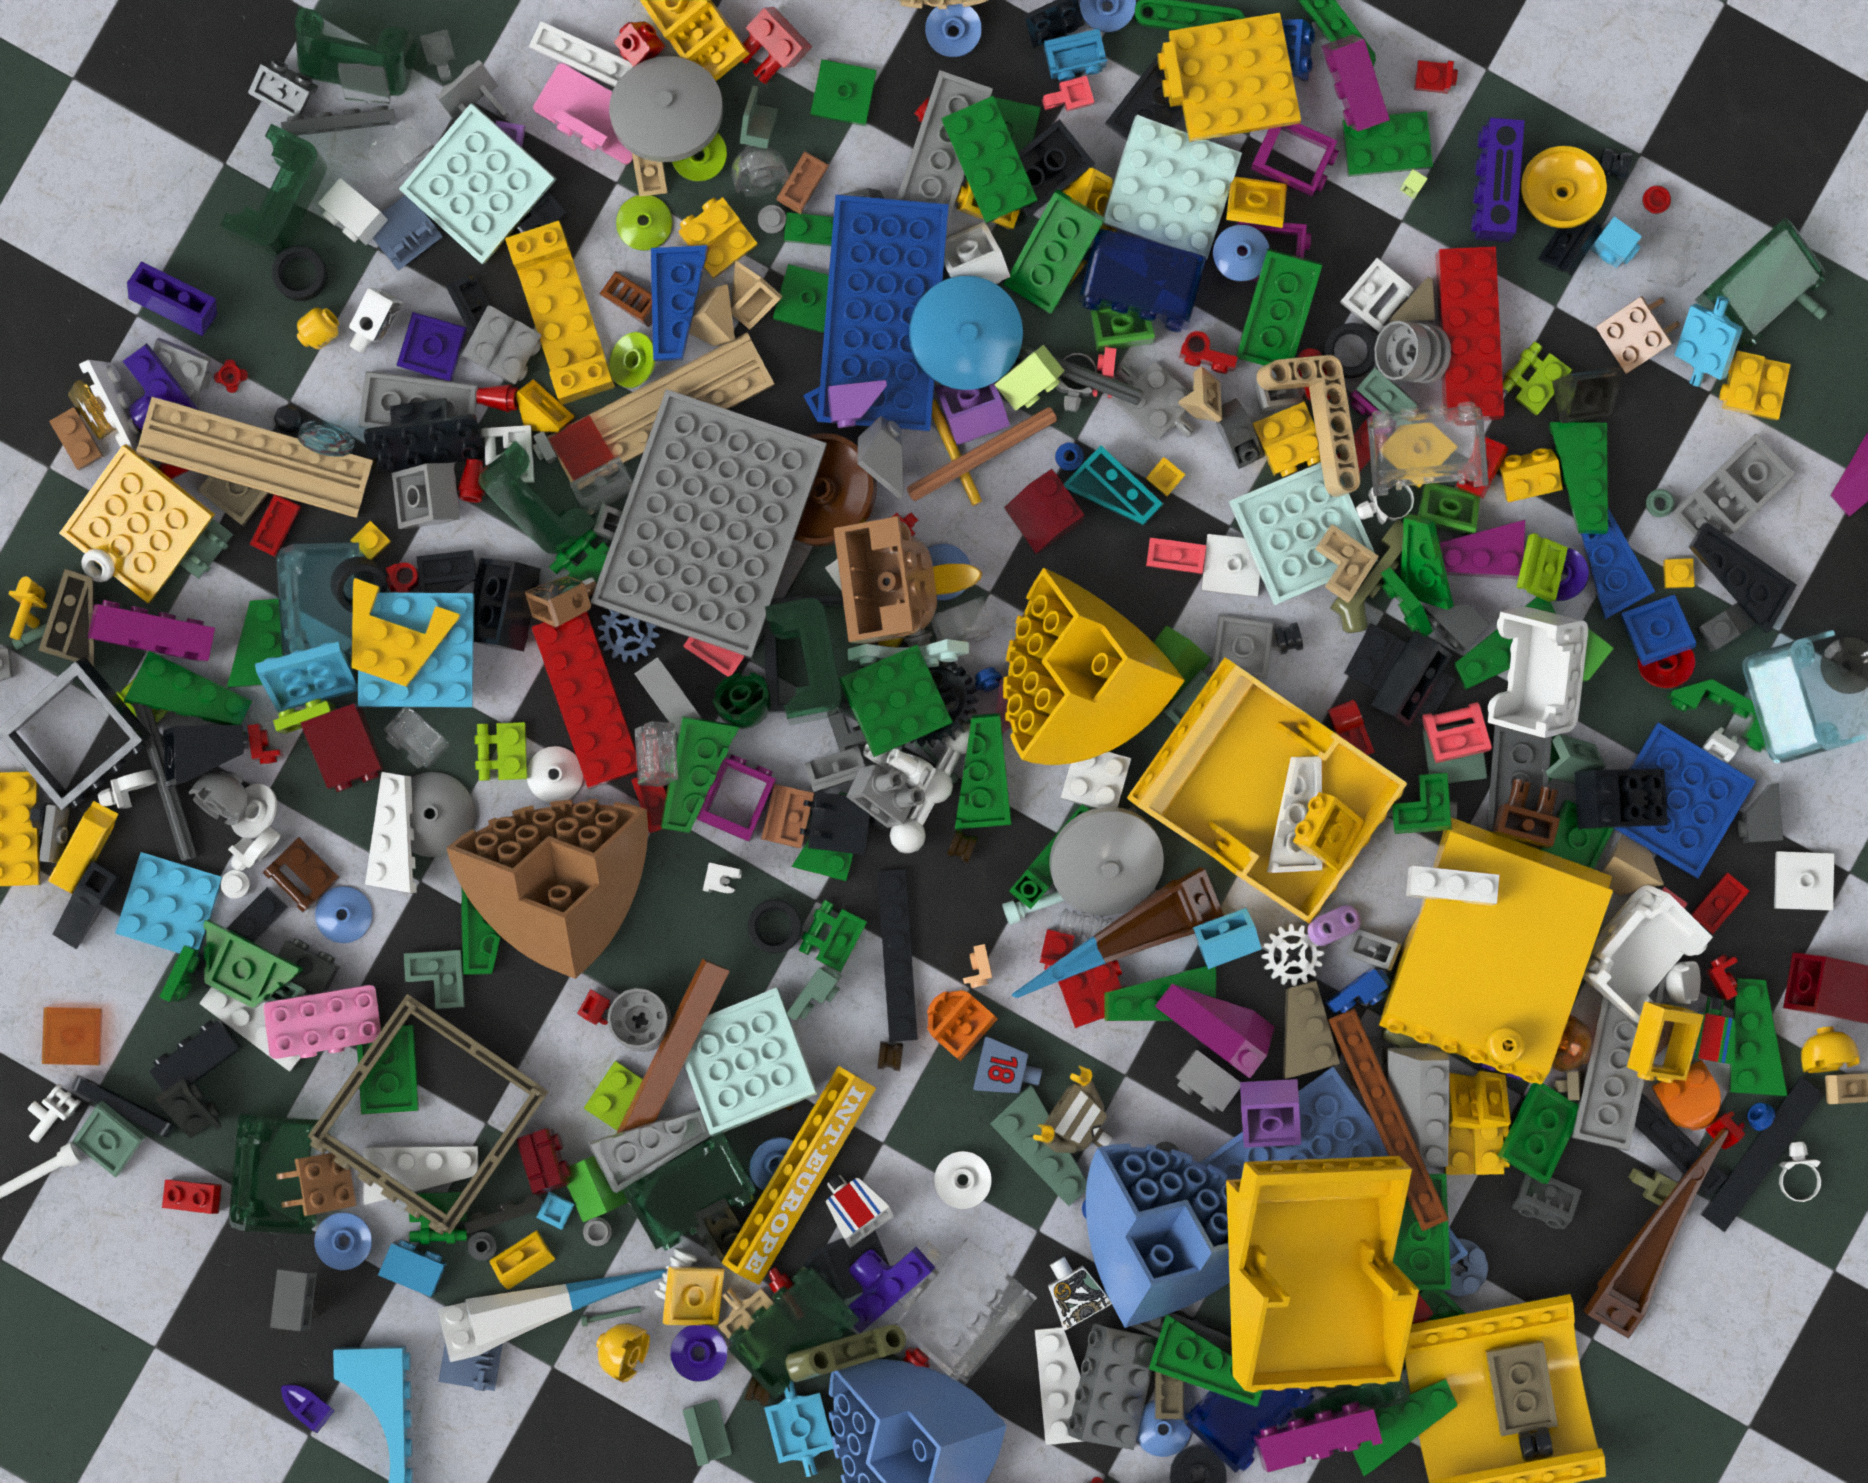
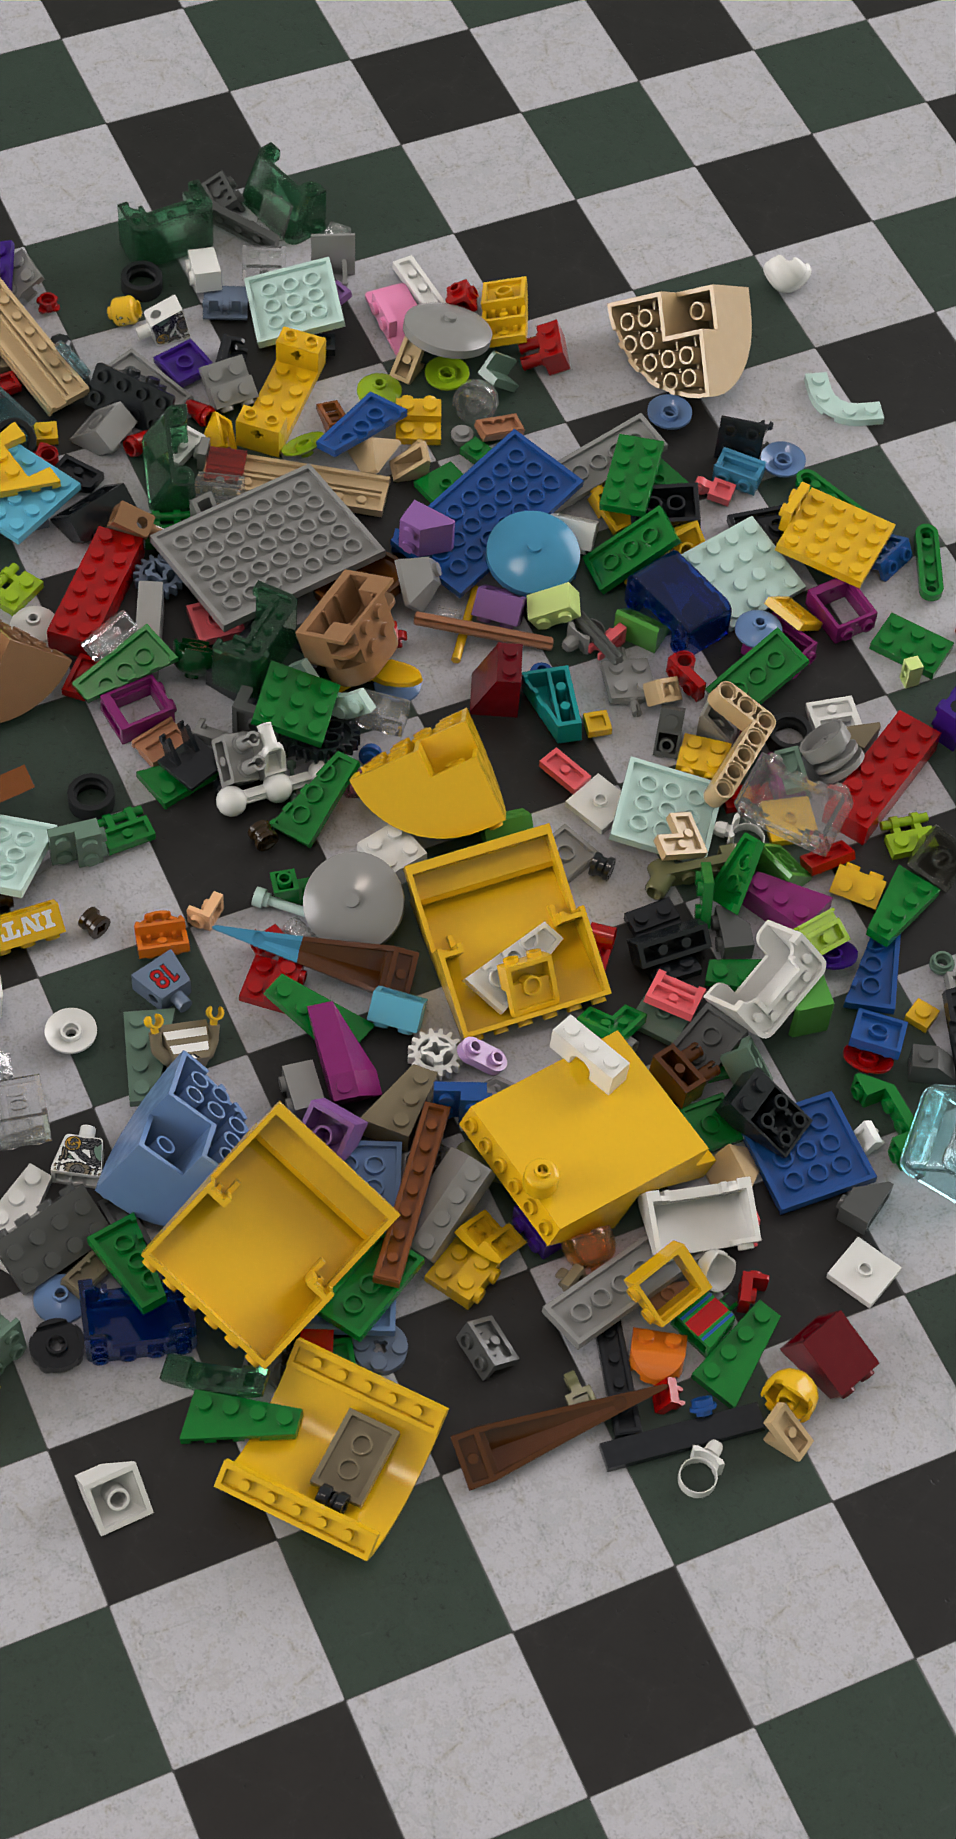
camera: 30 degrees right, 30 degrees down
dark purple brick [127,261,217,336] -> none
white hinge [703,863,742,893] -> none
green plate [810,59,877,127] -> none
black plate [877,869,918,1042] -> none
magenta wedge [1254,1401,1383,1472] -> none
magenta wedge [1321,34,1390,131] -> none
green plate [1498,1083,1579,1184] -> none
red plate [1690,873,1749,934] -> none

